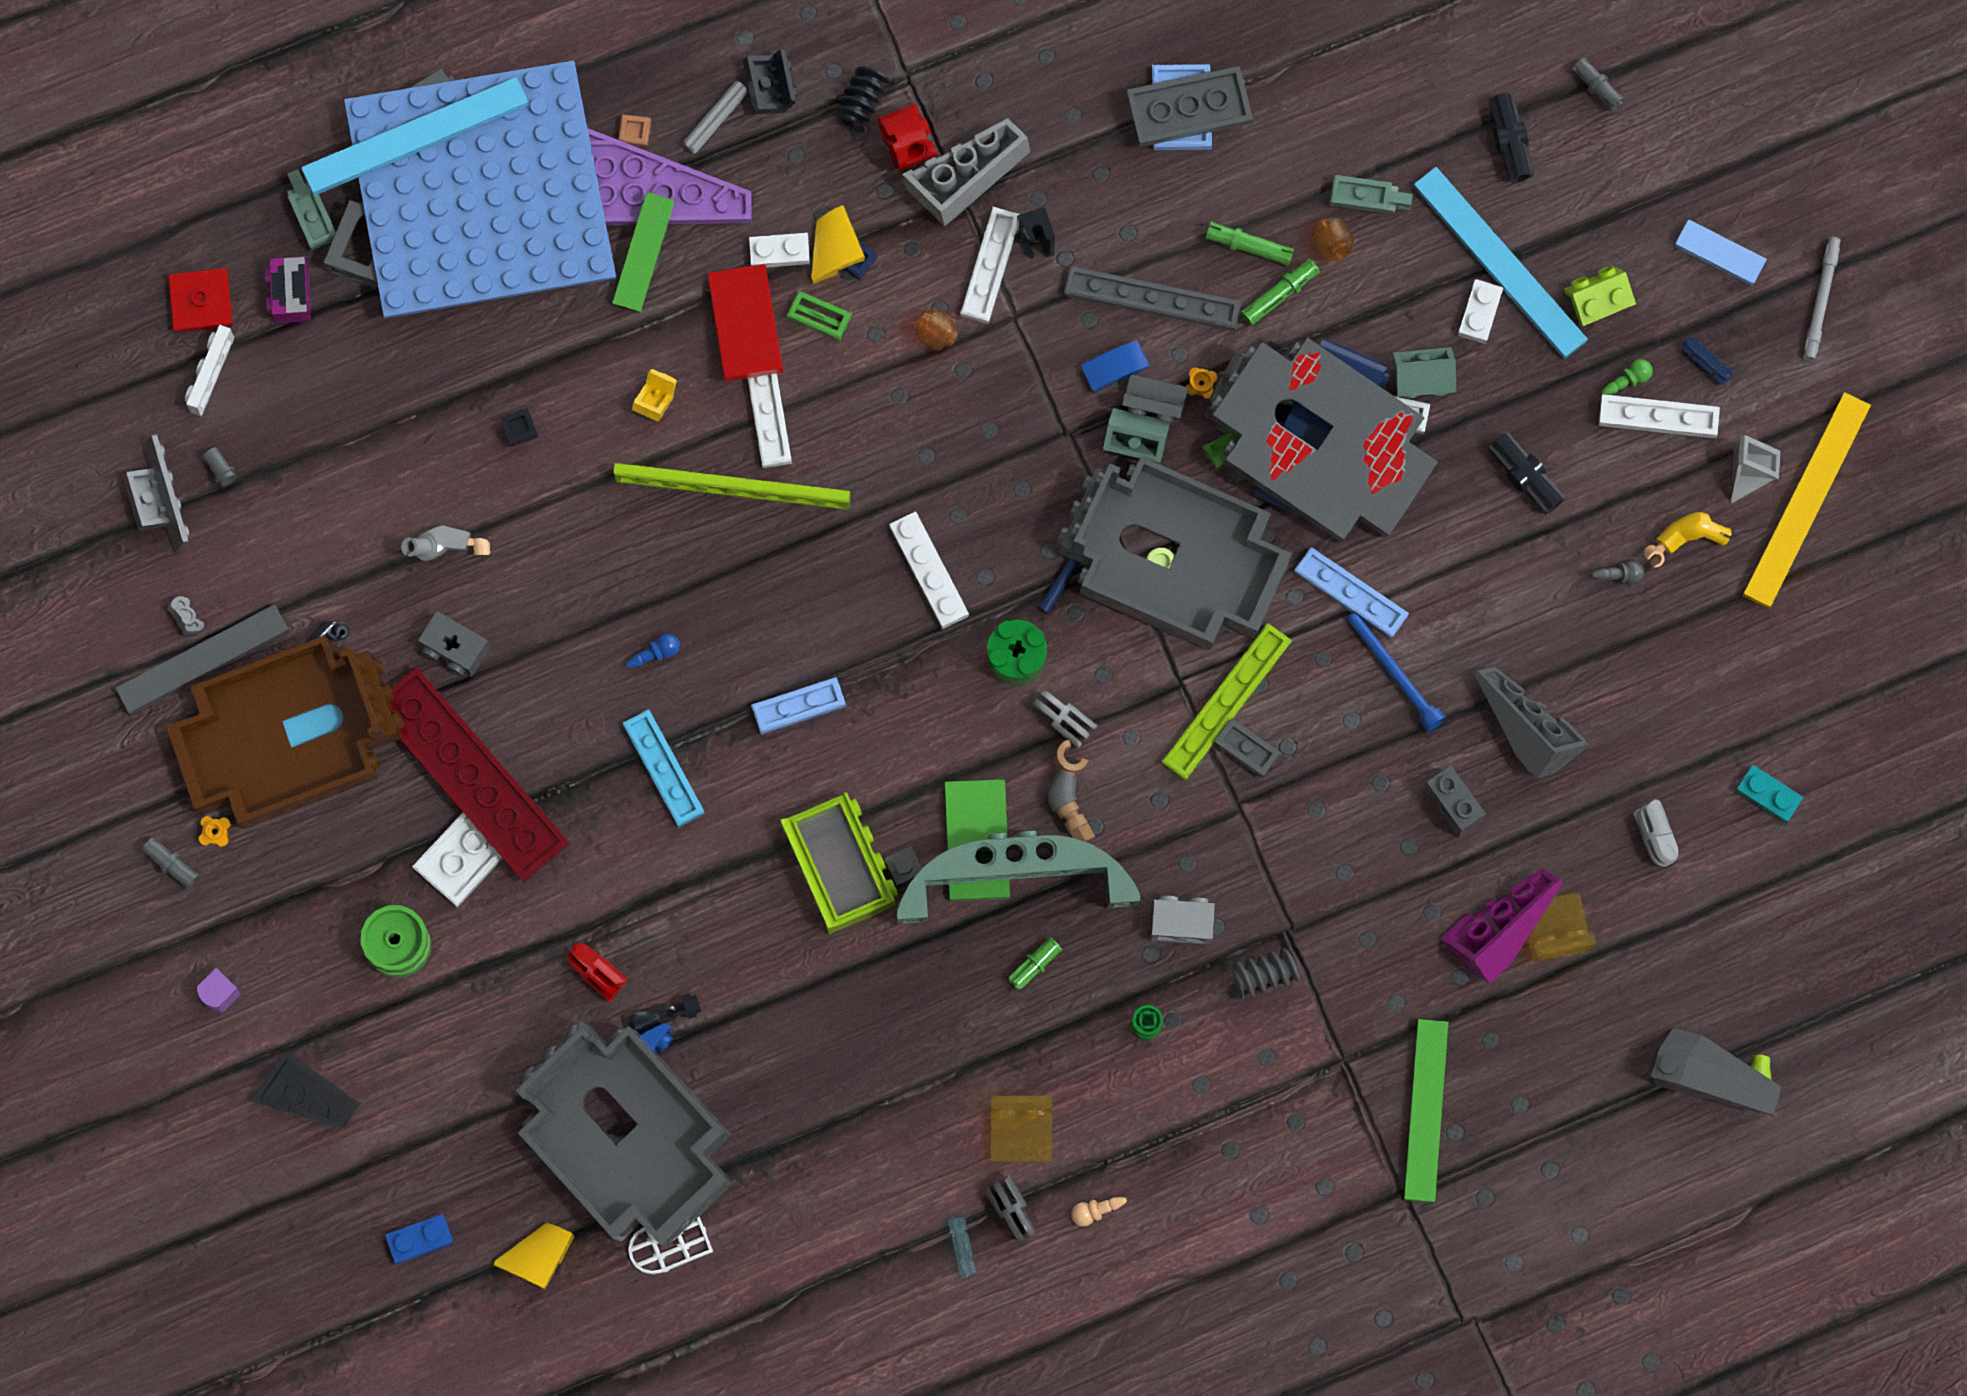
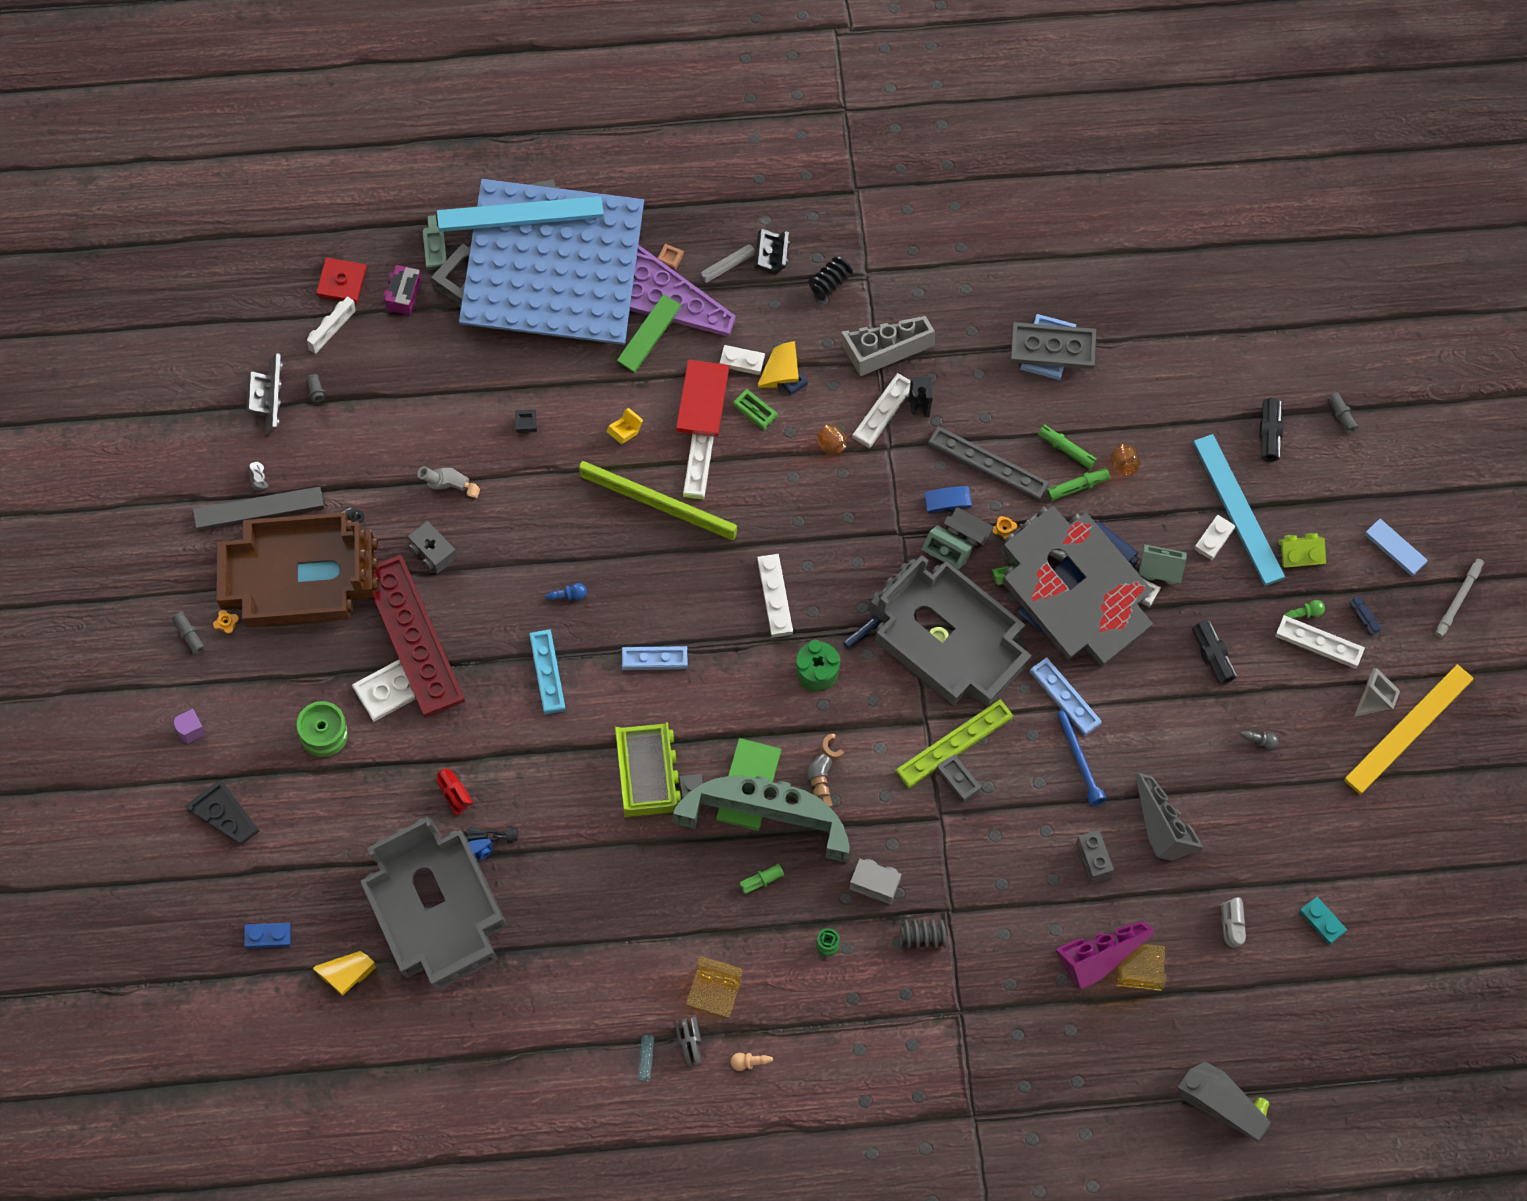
camera: 15 degrees right, 10 degrees down
white window [628,1217,713,1275] -> none
red brick [877,103,937,171] -> none
light grey arm [1034,691,1097,749] -> none
sand green hinge [1330,175,1413,214] -> none
bright green tile [1404,1019,1448,1203] -> none
yellow arm [1644,512,1731,568] -> none

